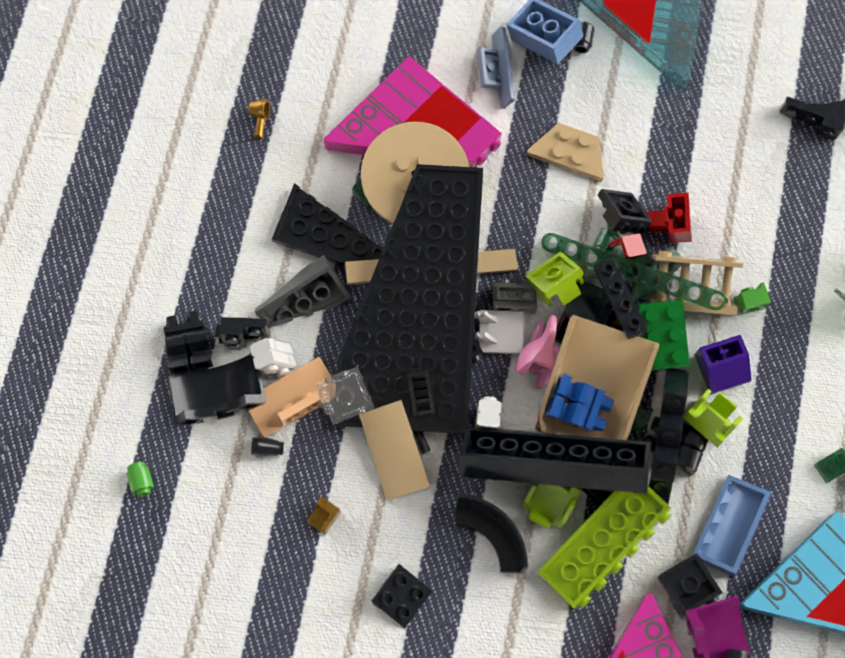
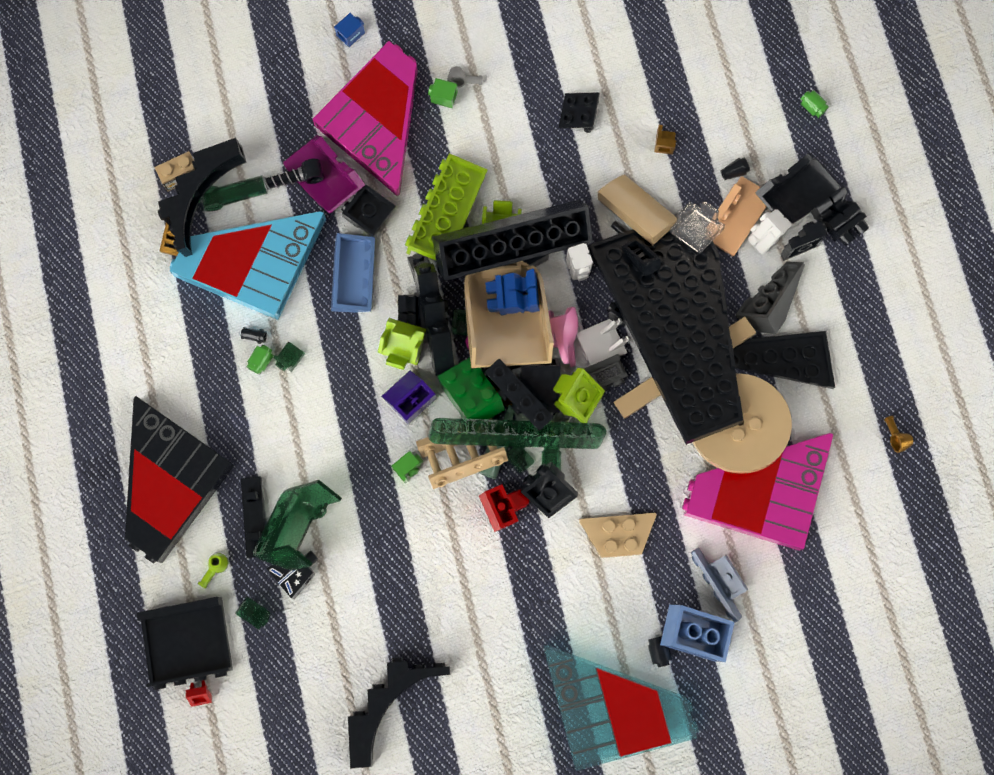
camera: 160 degrees right, 5 degrees up
black panel [455,494,528,573] -> none
panel [609,233,647,261] -> none

